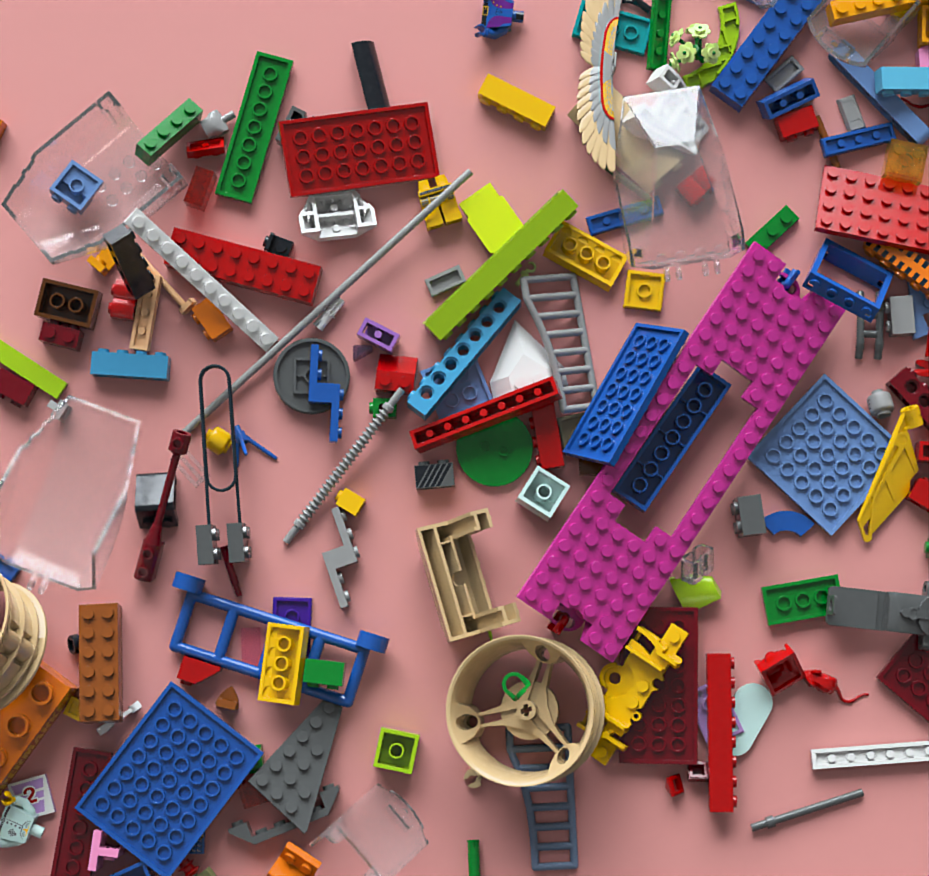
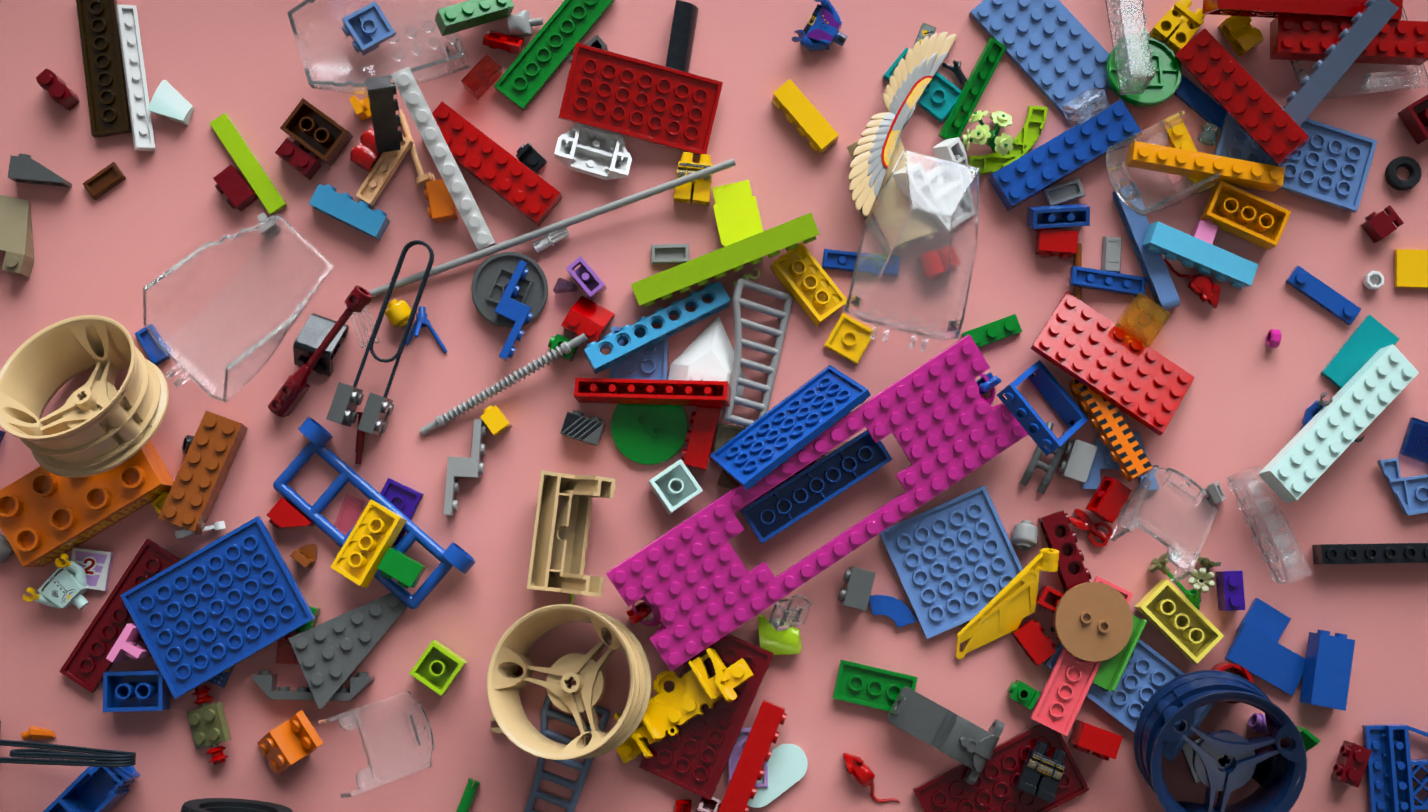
camera: 20 degrees right, 0 degrees up
green piece [502,672,531,701] -> none
red brick [754,643,806,696] -> none

